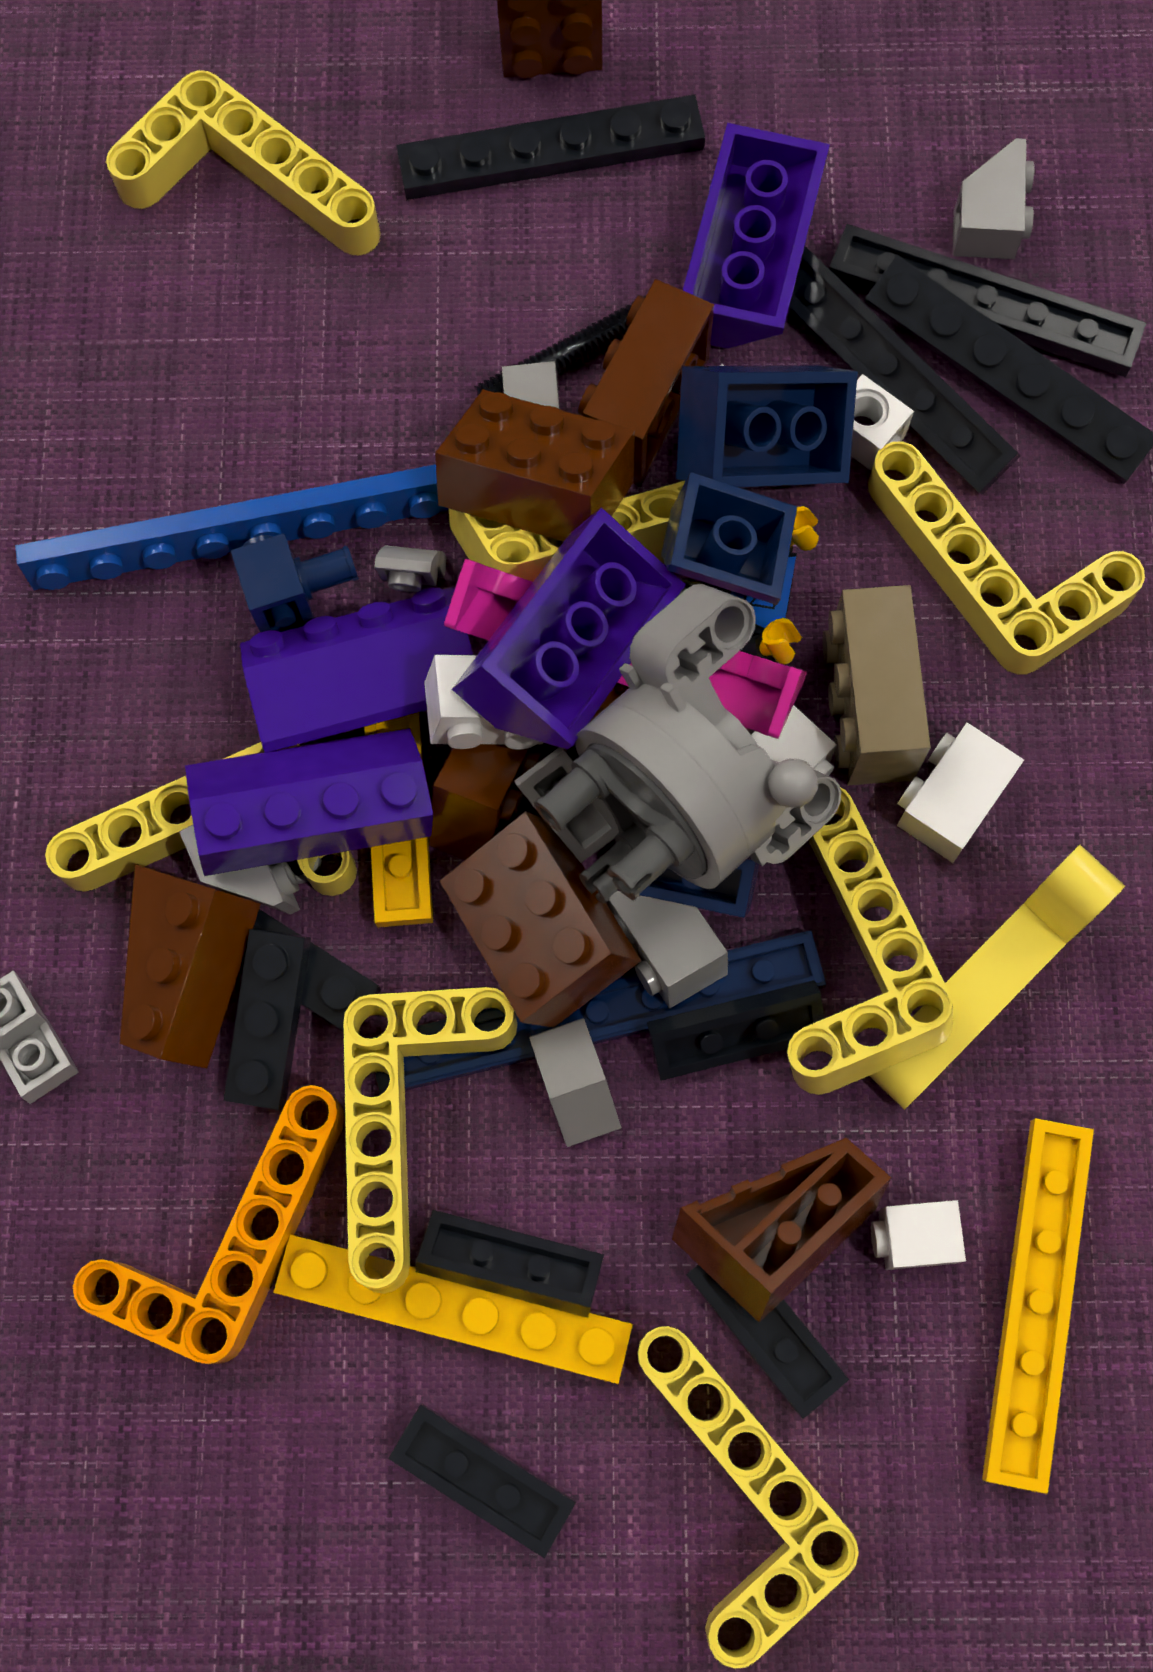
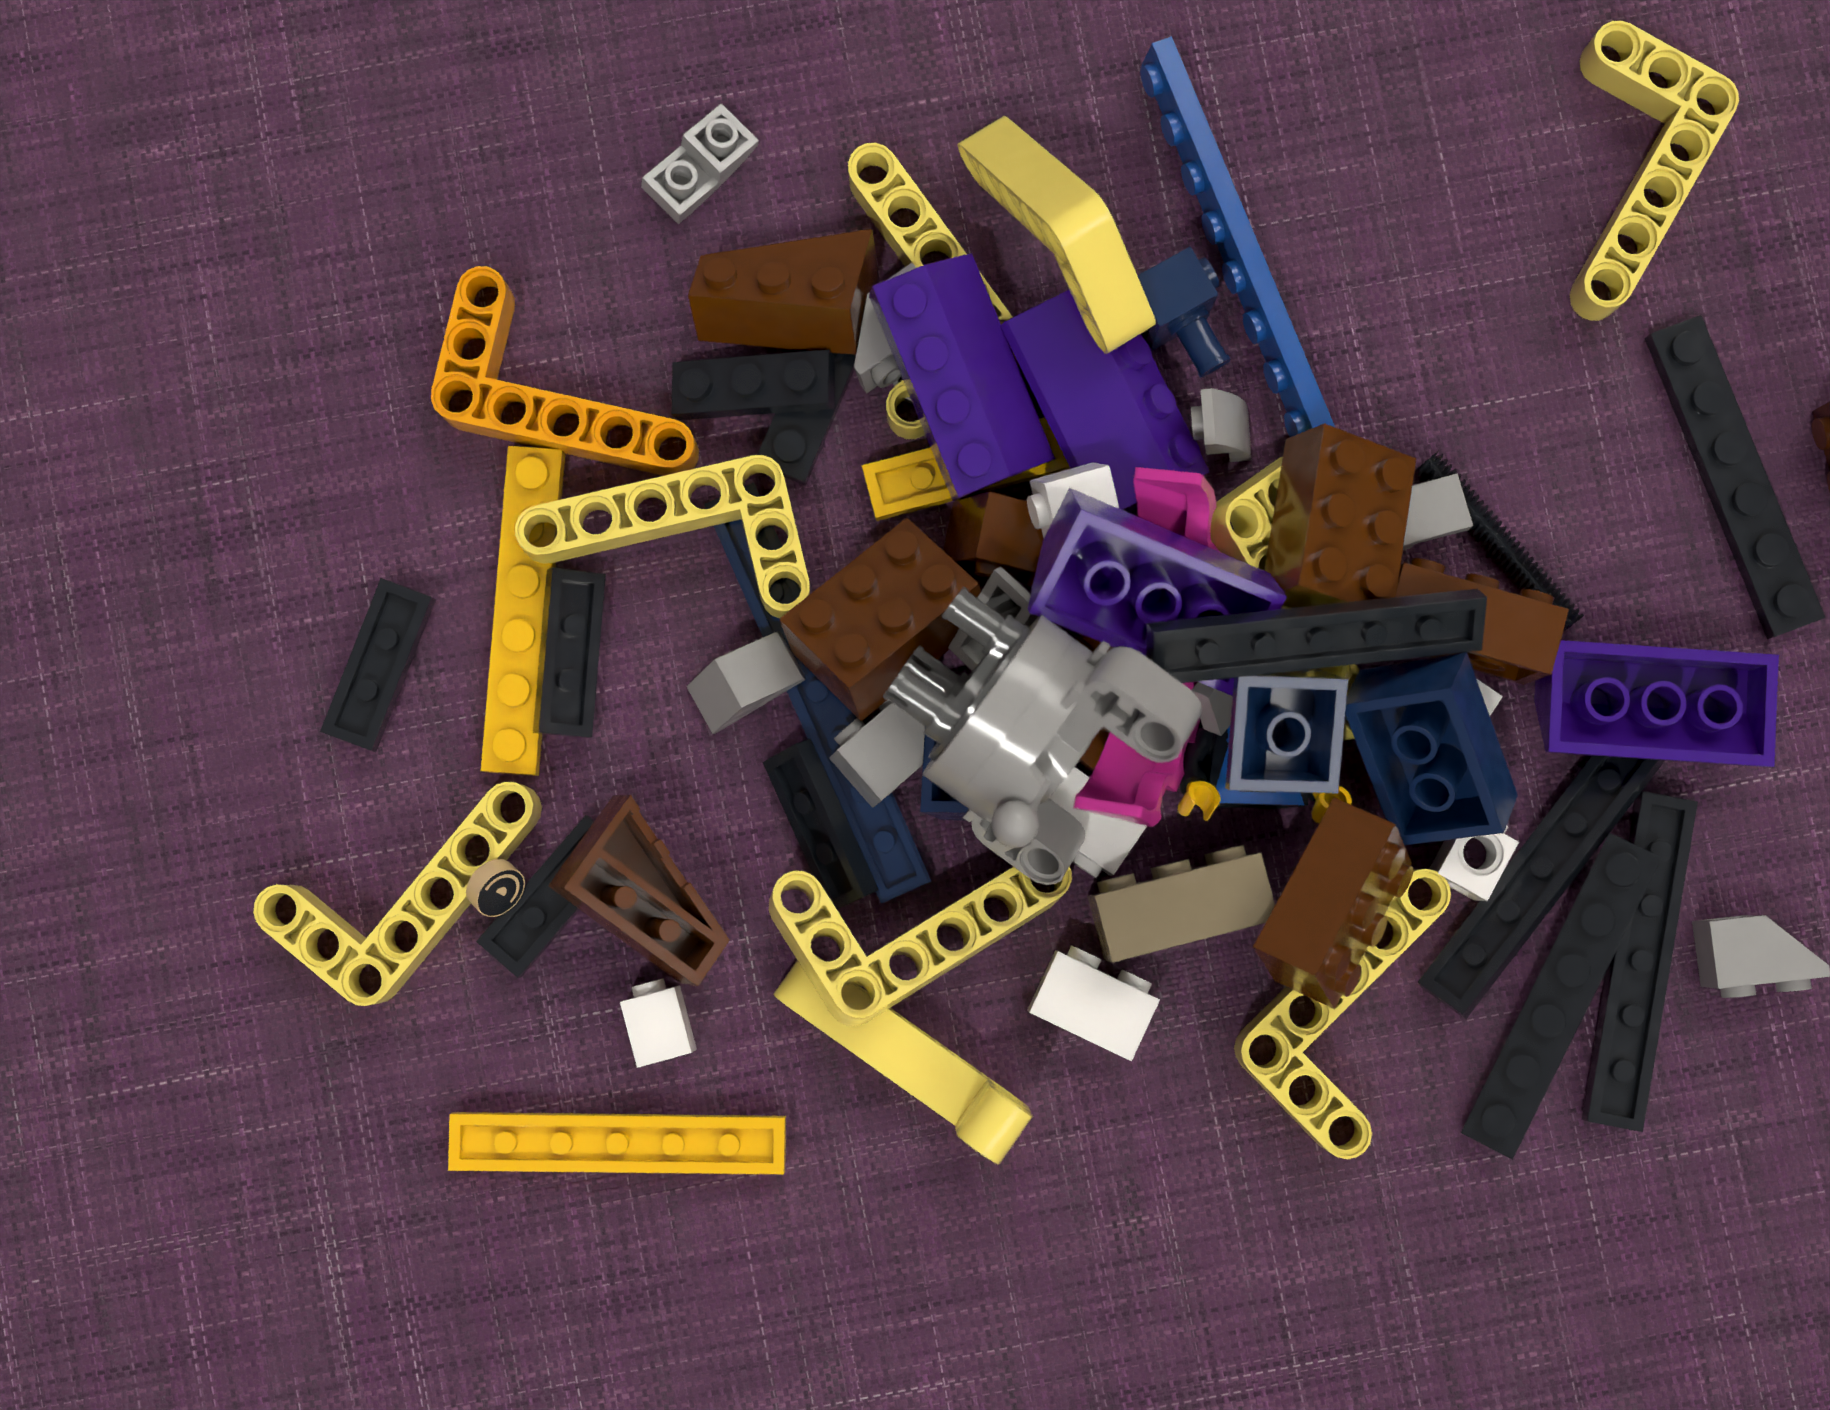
camera: 80 degrees right, 10 degrees up
none -> tile [466,859,525,917]
none -> light yellow beam [957,116,1156,354]
none -> black plate [1146,589,1487,683]
none -> reddish brown brick [1253,797,1413,1009]

